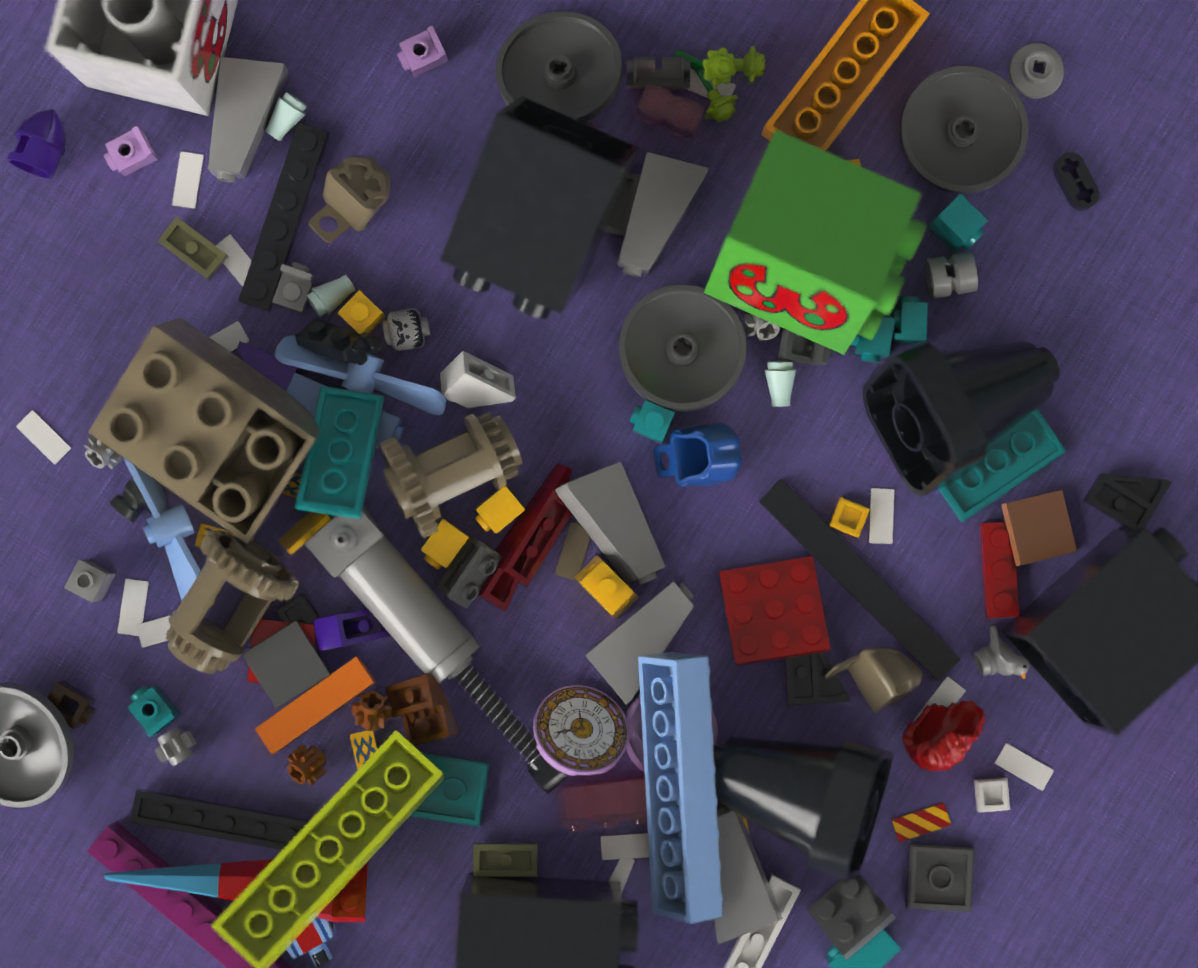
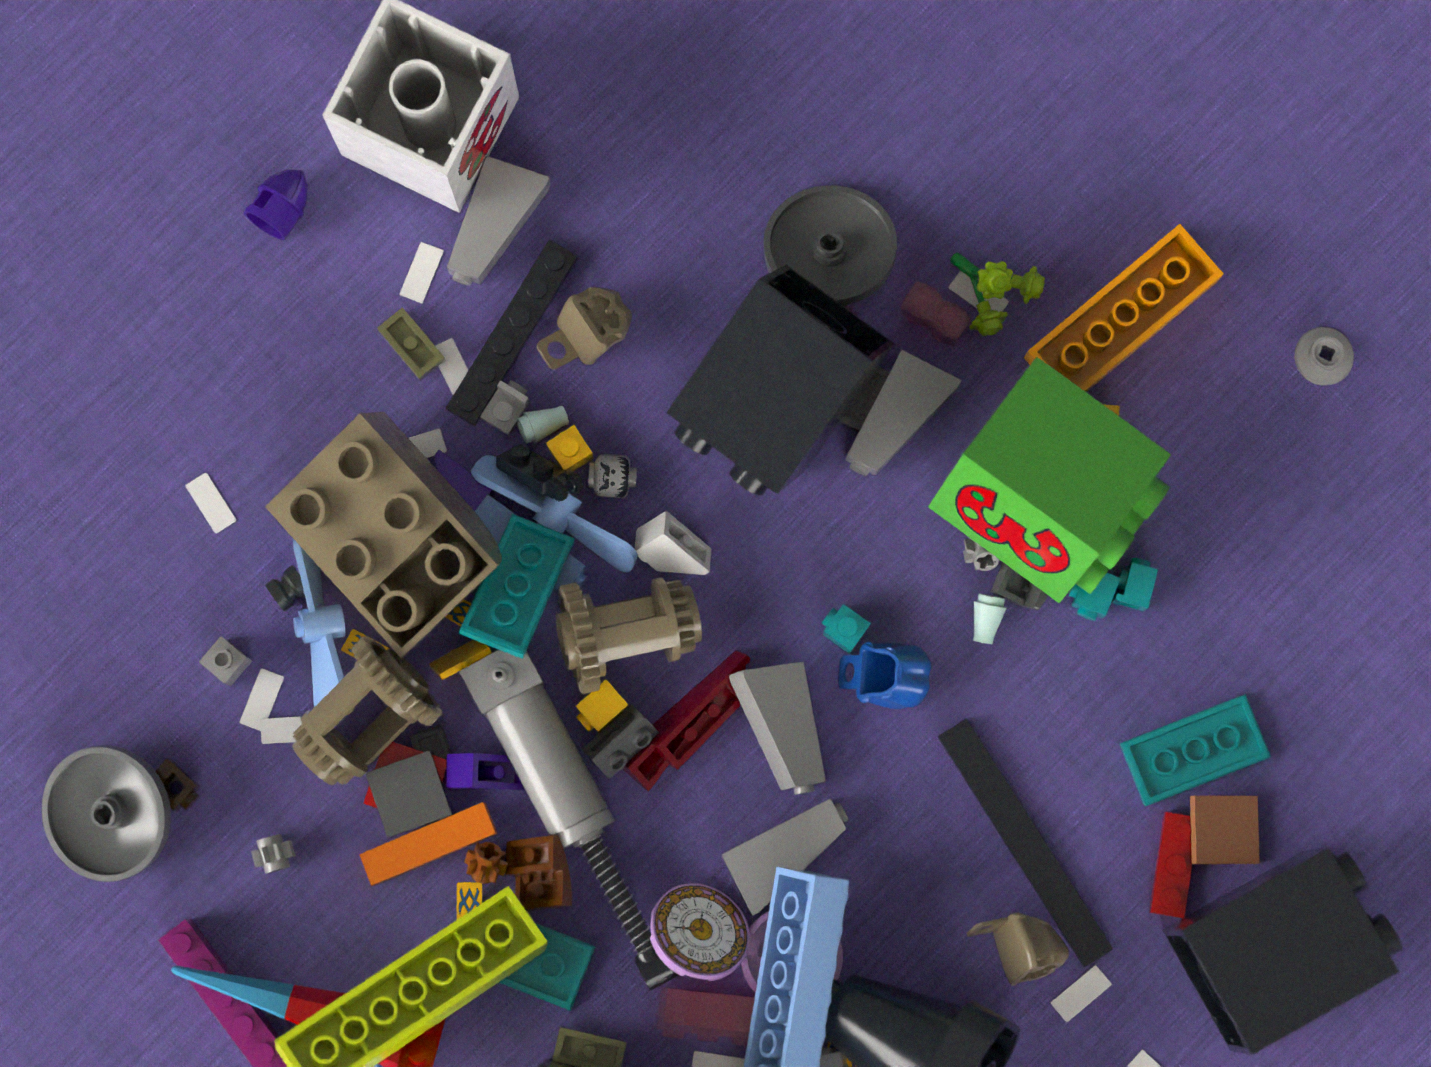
camera: 10 degrees right, 5 degrees down
light grey gear [84,435,122,470] -> none
lavender brick [104,126,158,177] -> none
teal brick [127,685,181,737] -> none
black plate [130,789,310,850] -> none
light aqua cone [265,92,307,141] -> none
dark orange gear [287,744,327,786] -> none
lavender brick [397,26,448,77] -> none
yellow brick [475,486,525,534] -> none
dark tan sticker [555,522,590,581] -> none
yellow torso [575,555,639,619] -> none
dark grey dish [619,285,747,412] -> none
dark grey hinge [627,56,690,90] -> none
red plate [719,556,831,666] -> none
black wing [785,652,850,705] -> none
yellow tile [828,497,870,538] -> none
black cone [863,341,1059,496] -> none
white sticker [869,488,894,544] -> none
dark grey dish [900,66,1029,194] -> none
red piece [902,700,986,772] -> none
light grey wheel [924,251,978,299] -> none
teal brick [928,193,988,253] -> none
light grey animal [973,625,1029,679] -> none
black beam [1053,152,1099,211] -> none
black wing [1083,473,1172,529] -> none

